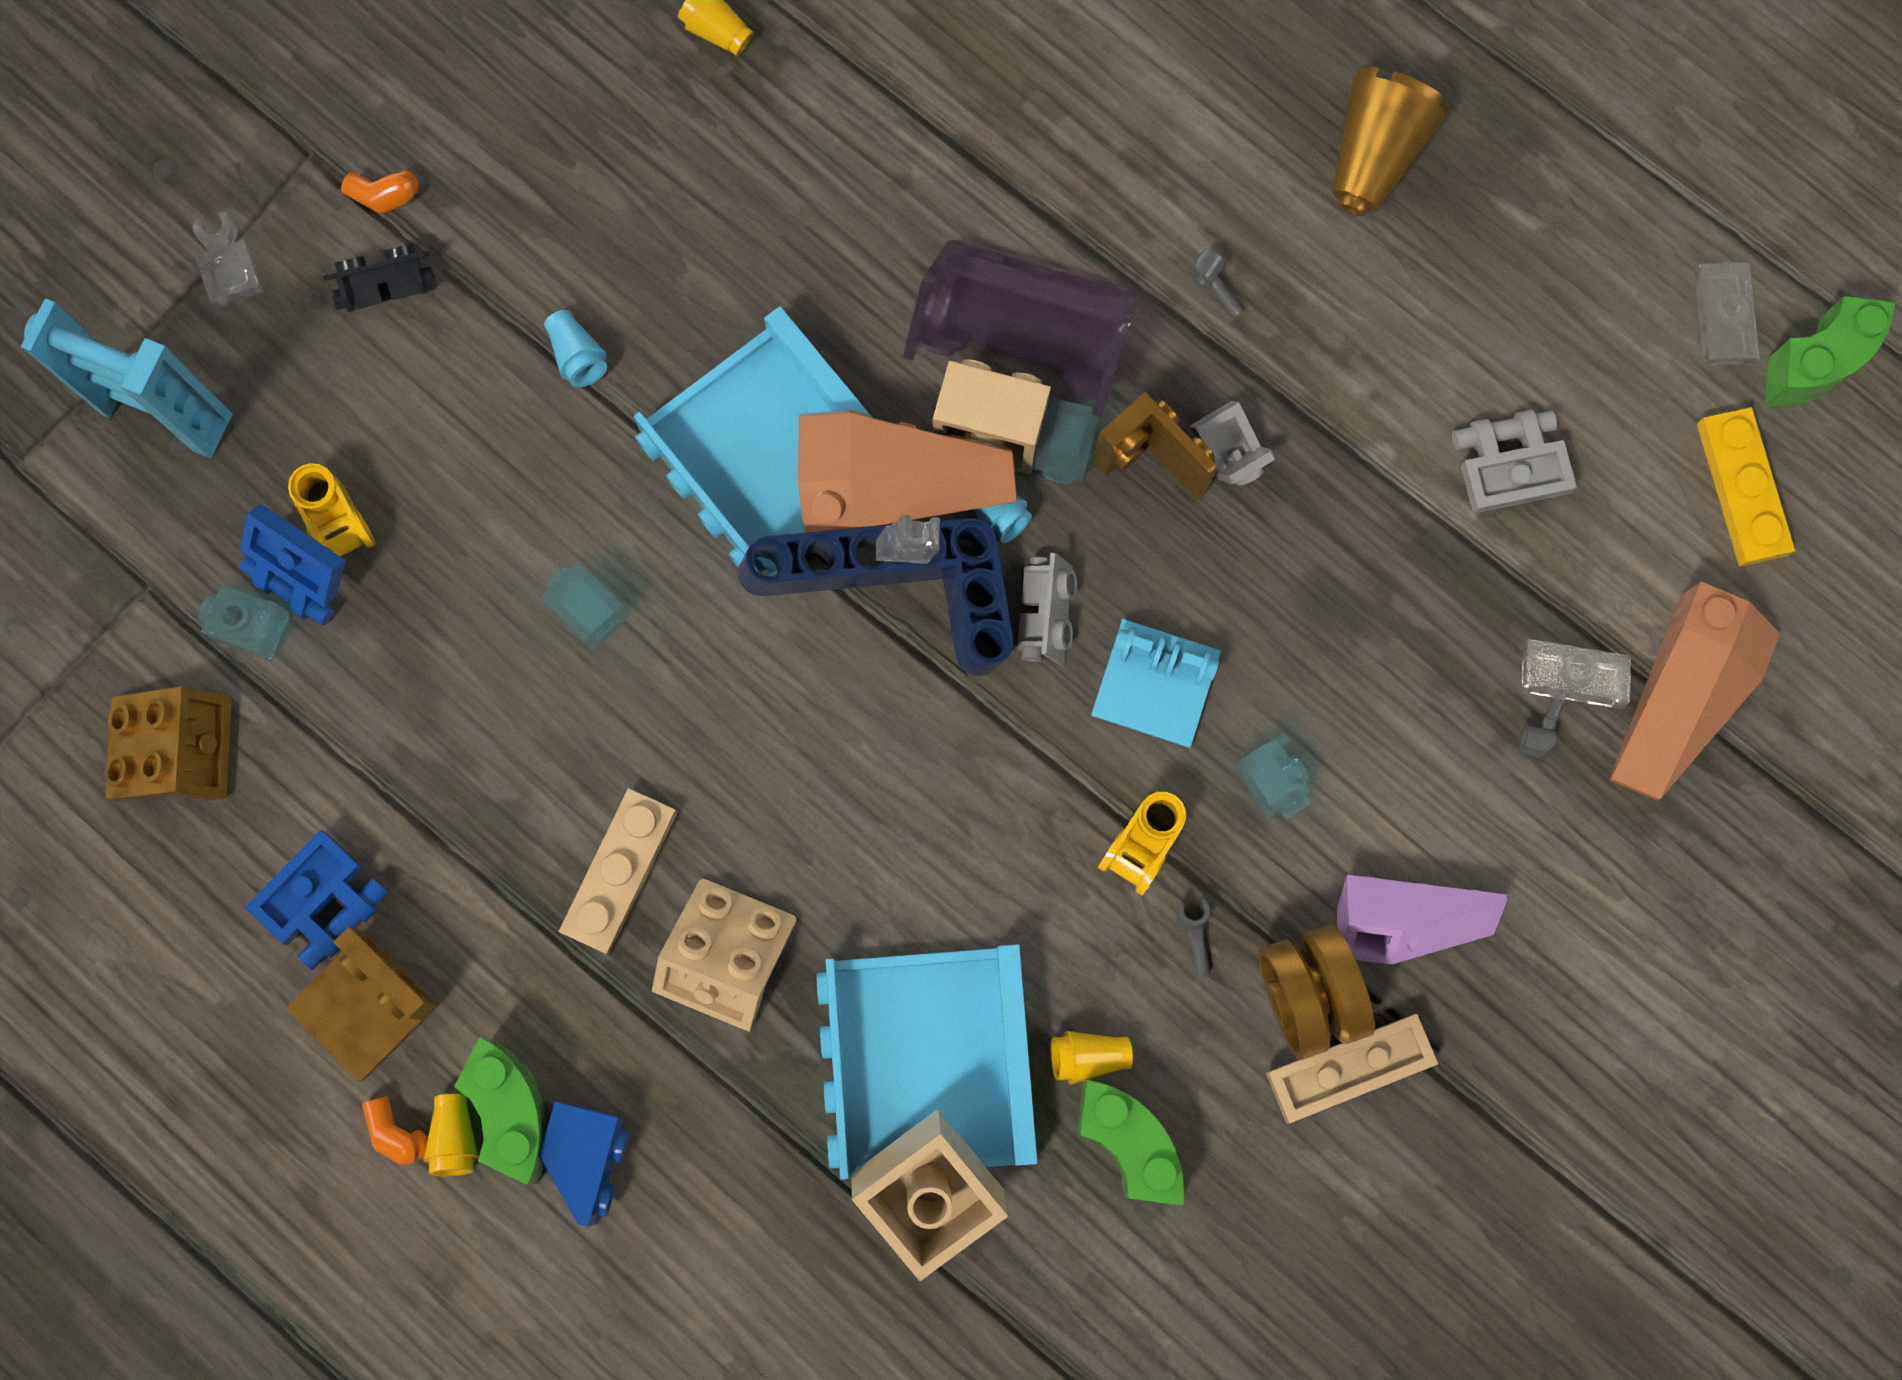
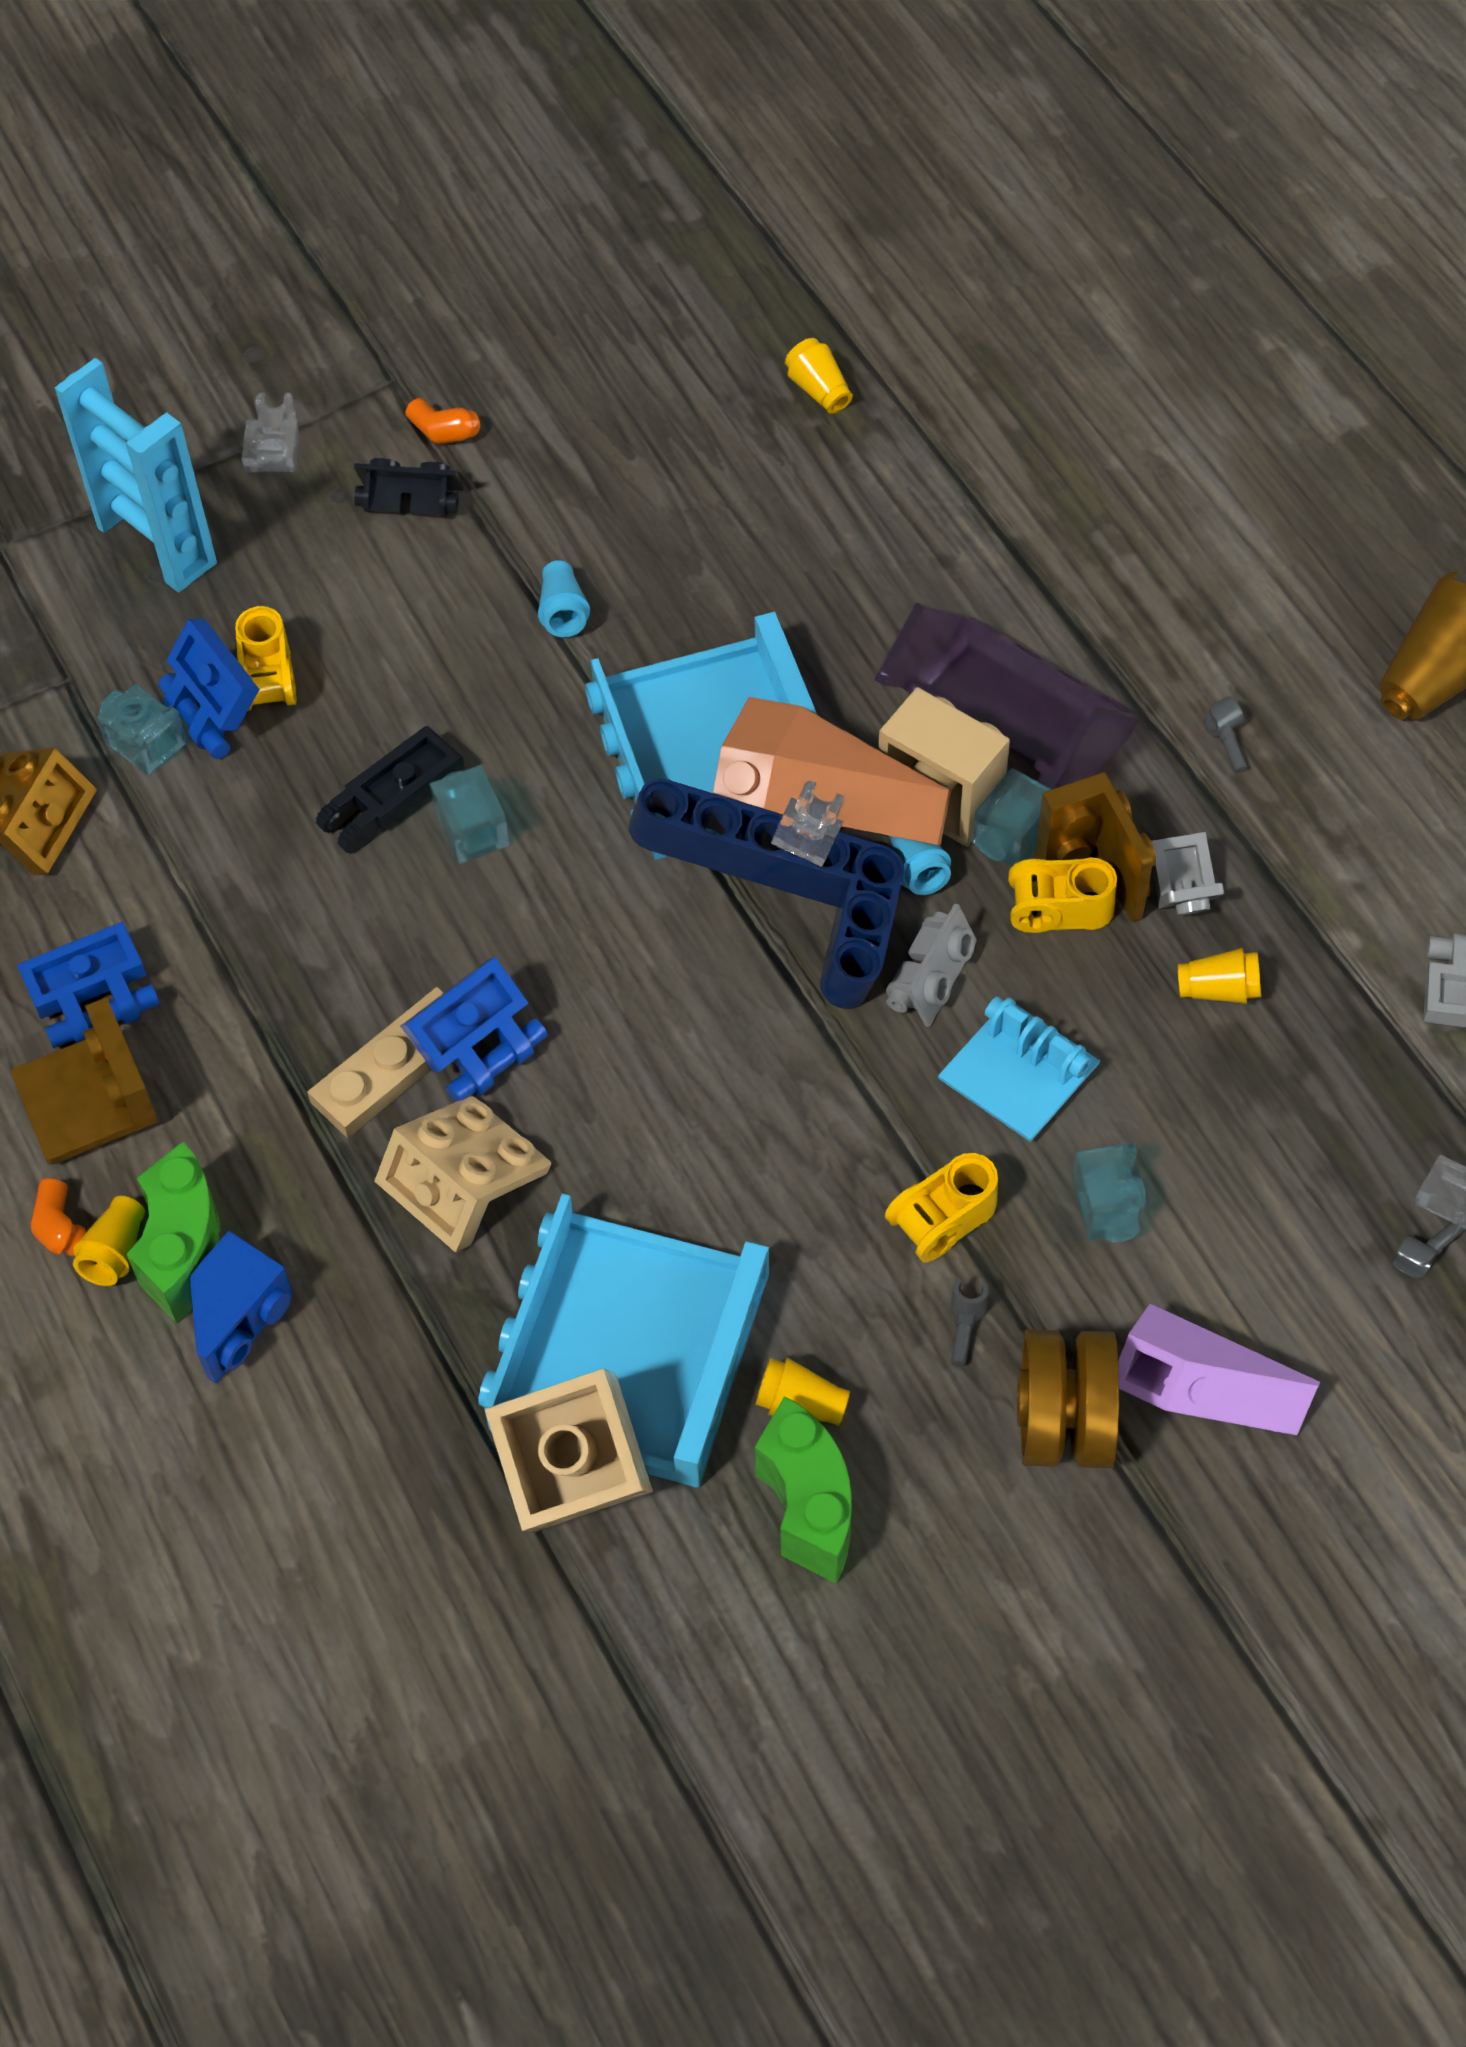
camera: 25 degrees right, 20 degrees down
tan plate [1266,1014,1438,1124] -> none
none -> black hinge [315,726,465,854]
none -> blue plate [400,957,548,1102]
none -> yellow piece [1008,857,1117,933]
none -> yellow cone [1178,947,1261,1004]

